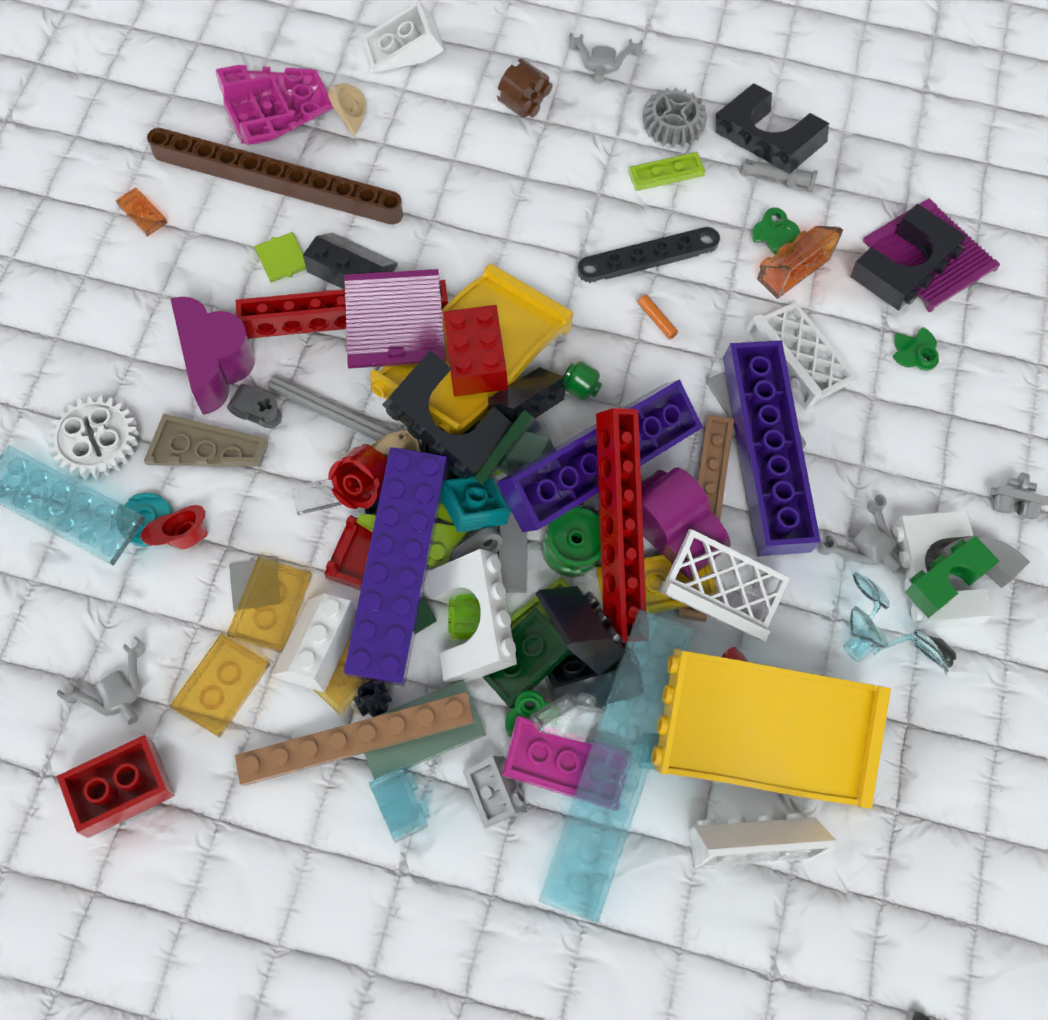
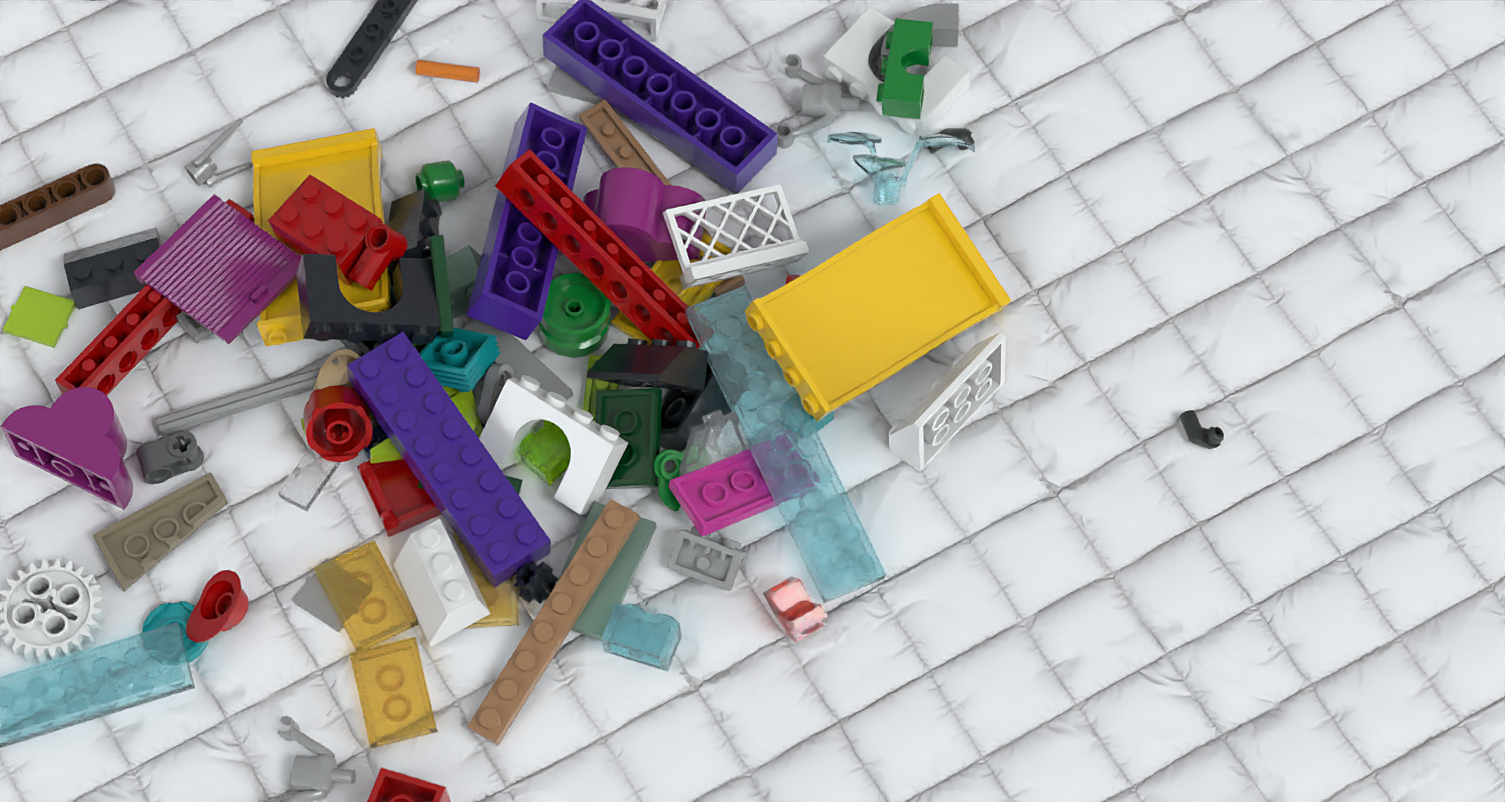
camera: 35 degrees left, 5 degrees down
none -> light grey plant [184,119,253,187]
none -> red piece [348,223,407,291]
none -> clear red brick [763,576,828,643]

